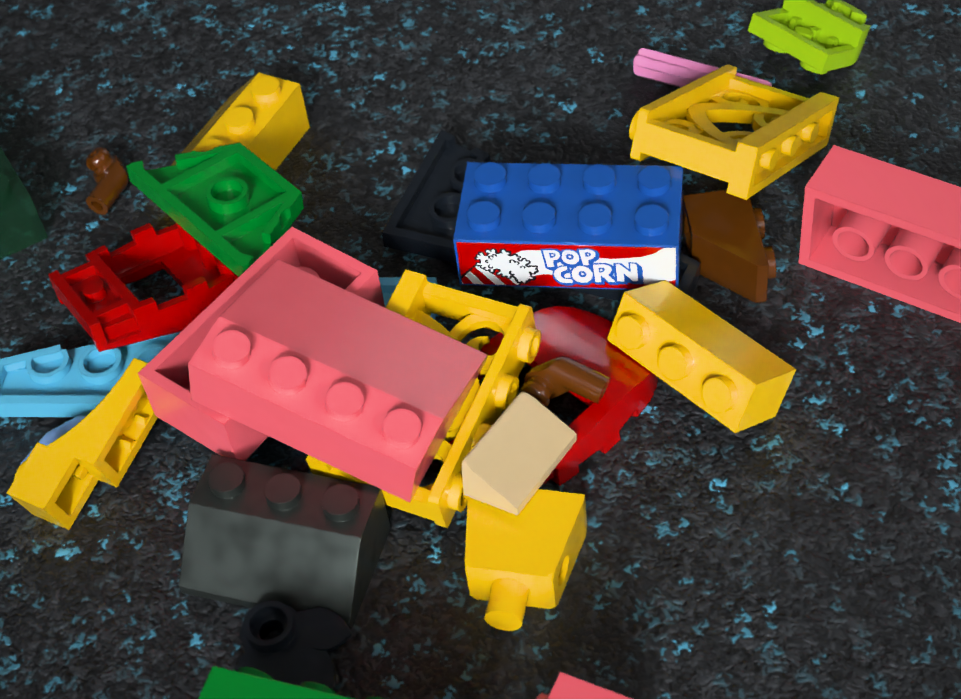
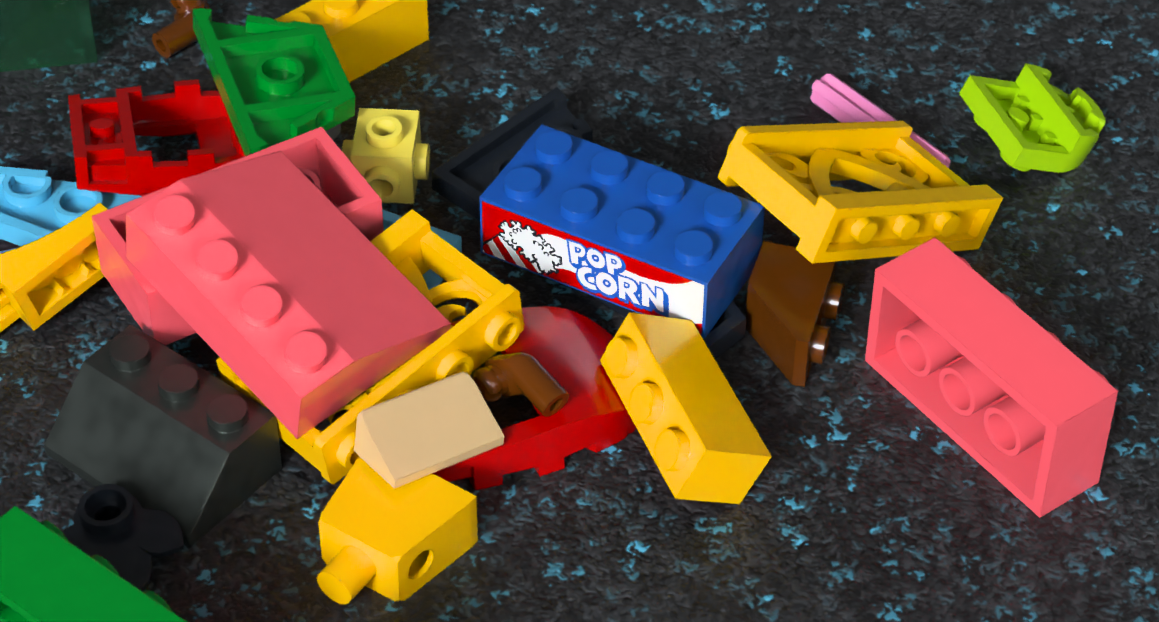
camera: 15 degrees right, 5 degrees down
none -> light yellow brick [342,108,430,204]

